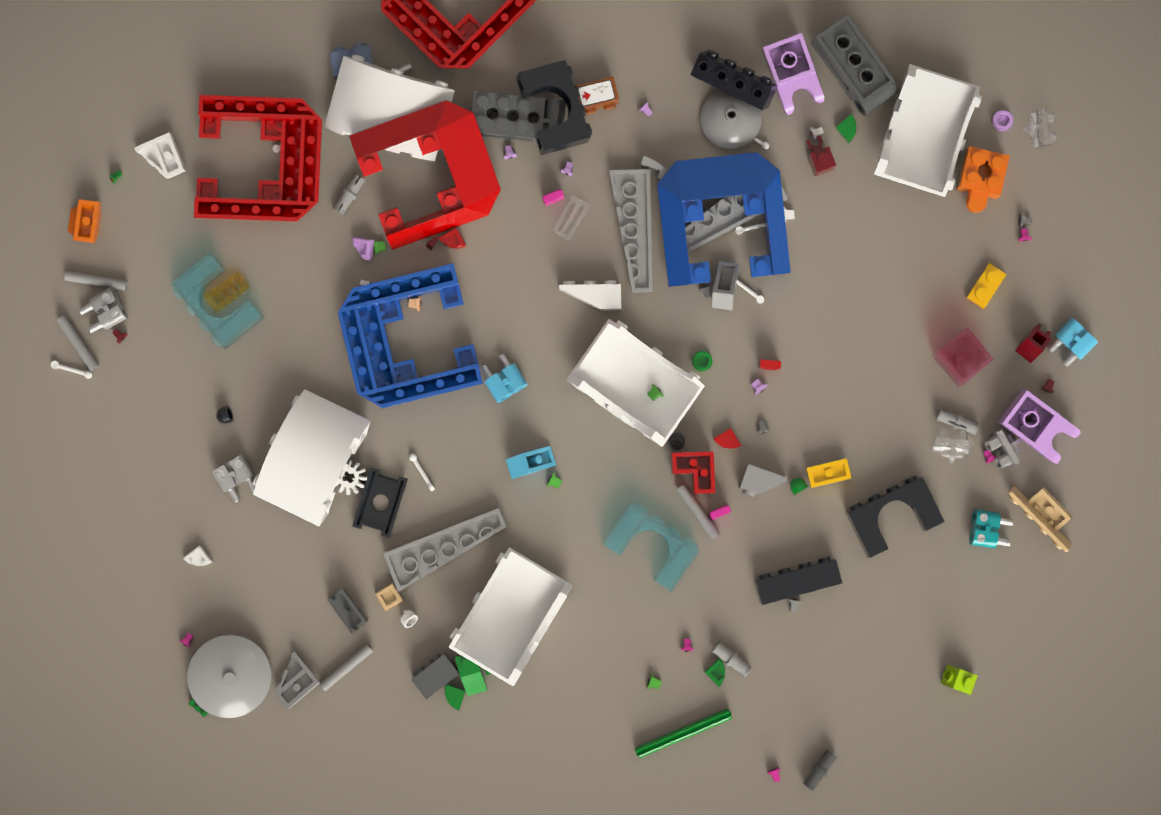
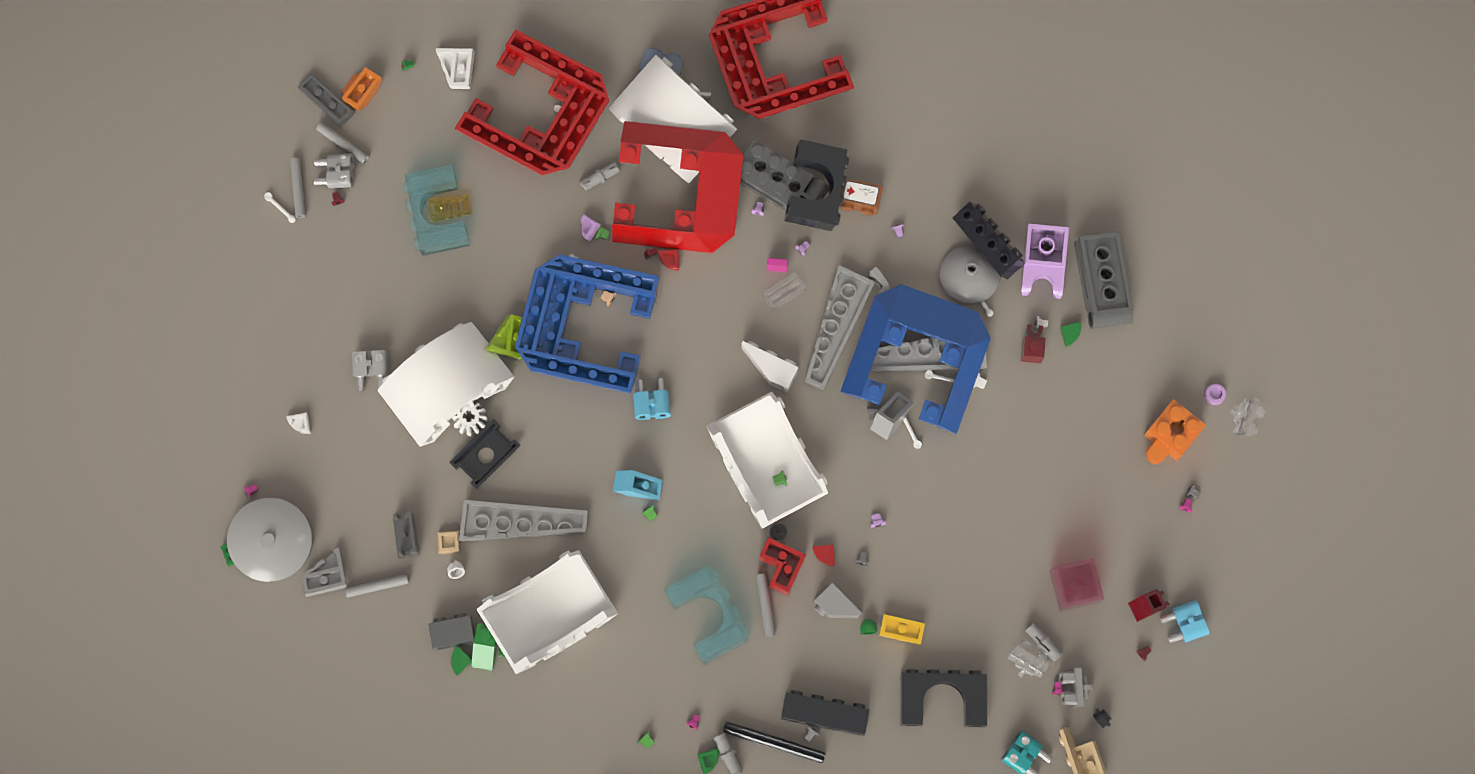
camera: 25 degrees right, 10 degrees down
black hinge [216,406,234,424] -> none
white hinge [409,453,435,492] -> none
green tile [692,351,713,372] -> none
dark pink tile [708,505,731,520] -> none
red tile [759,359,781,371] -> none
white panel [874,64,982,197] -> none
yellow plate [966,263,1007,309] -> none
lavender brick [998,389,1081,464] -> none
none -> dark grey tile [298,73,355,127]
none -> lime wing [486,314,523,359]
none -> black axle [723,721,826,764]
none -> black plate [1092,708,1112,728]

